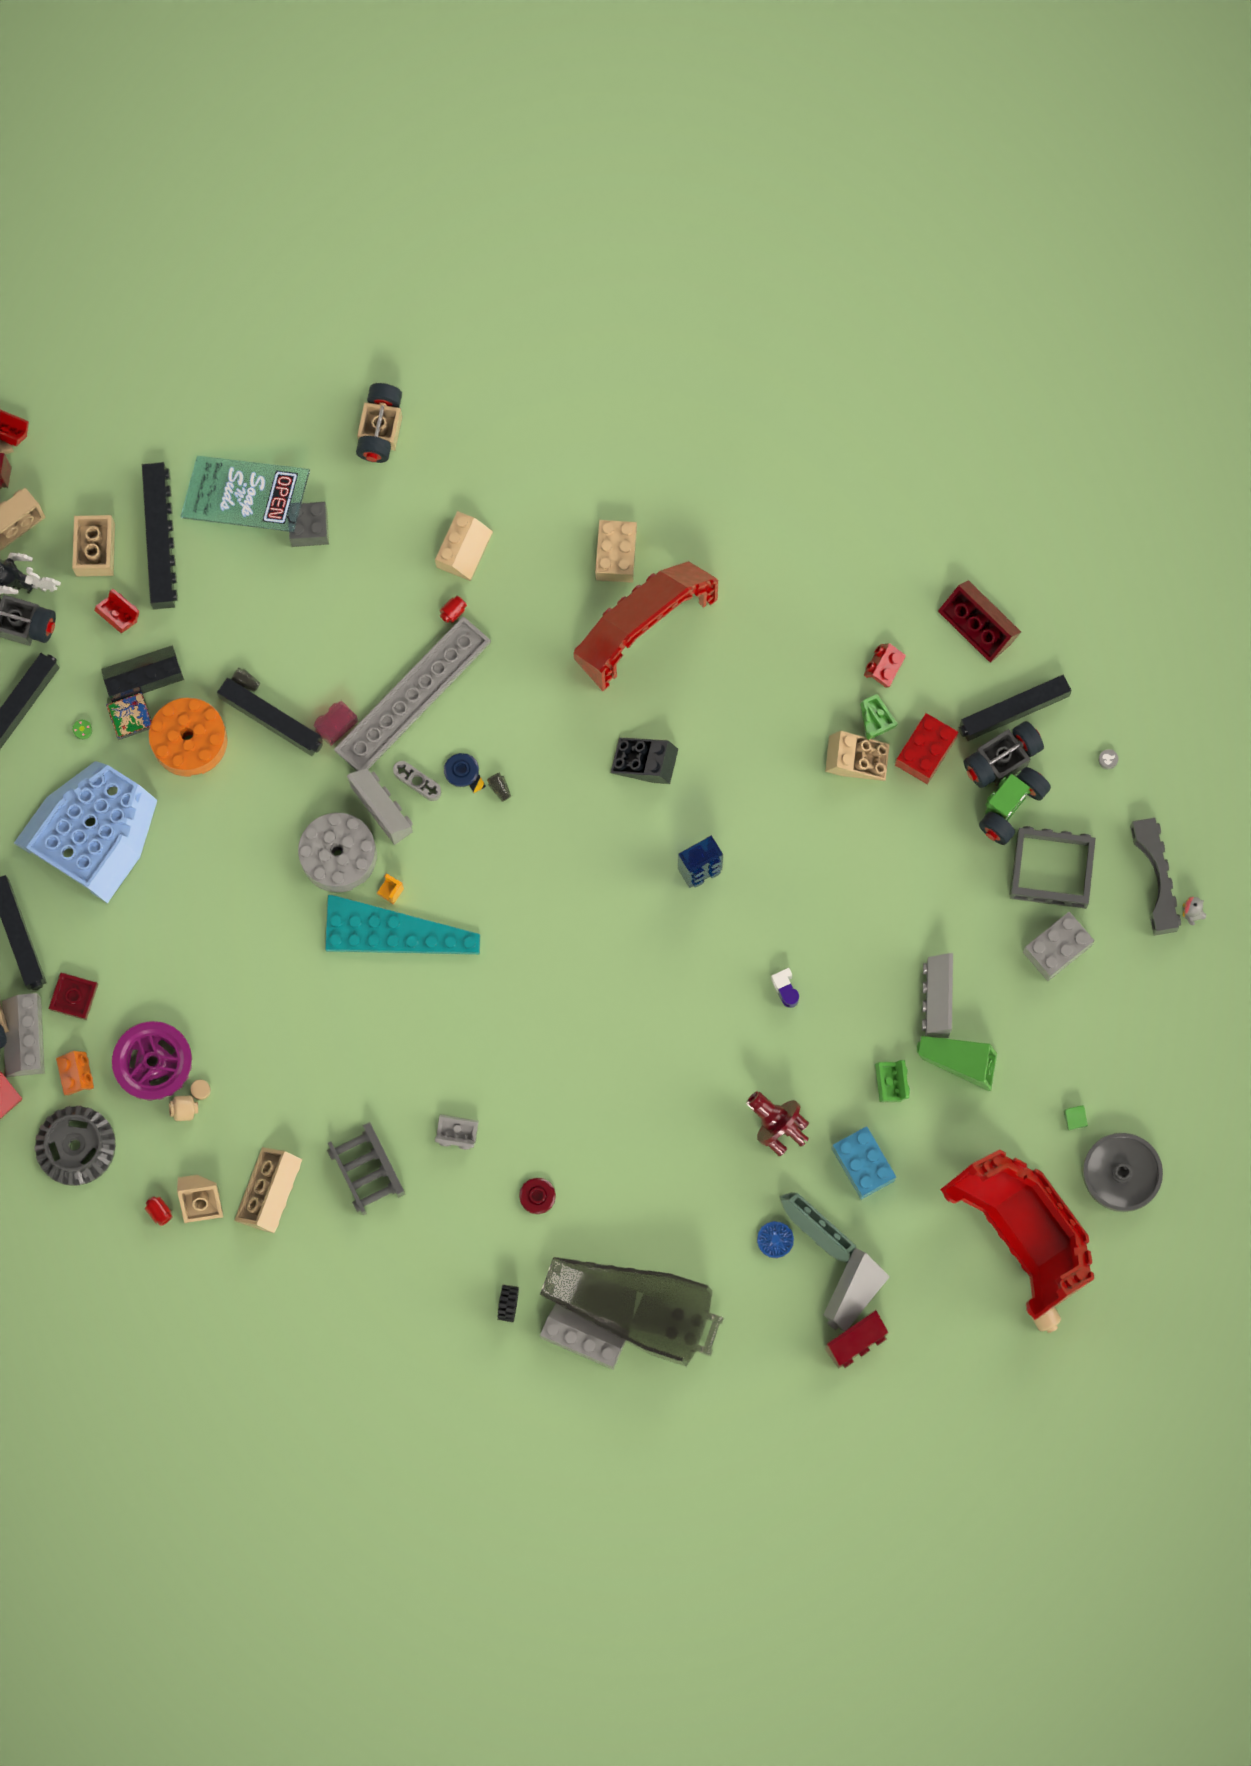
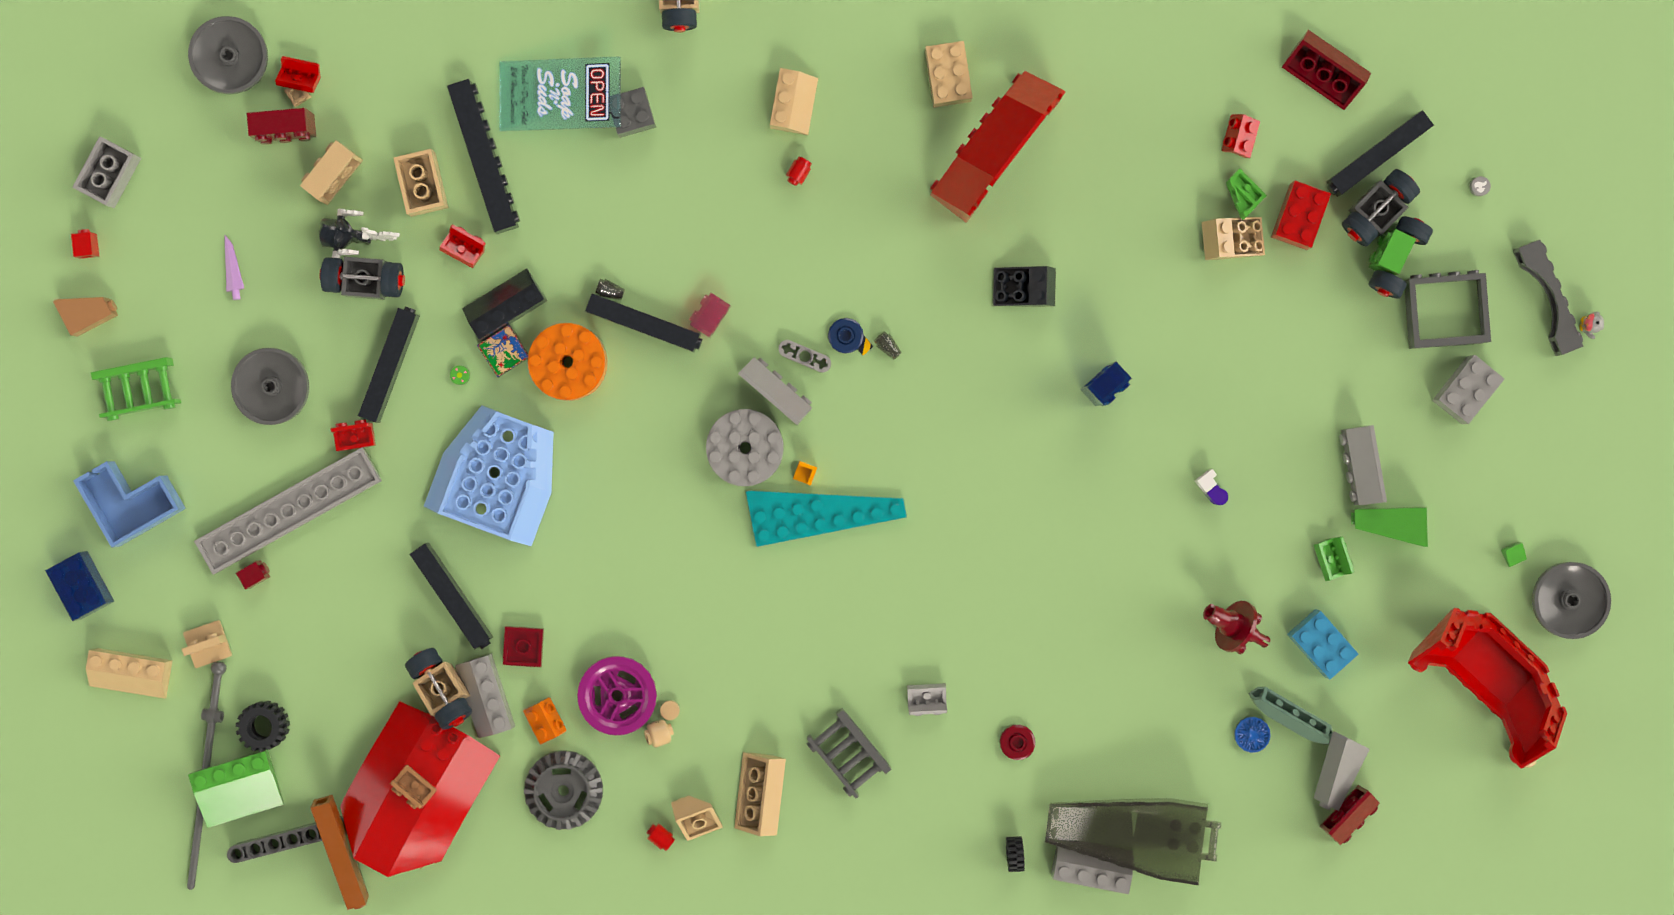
camera: 20 degrees left, 15 degrees up
light grey plate [334,617,491,771] -> none

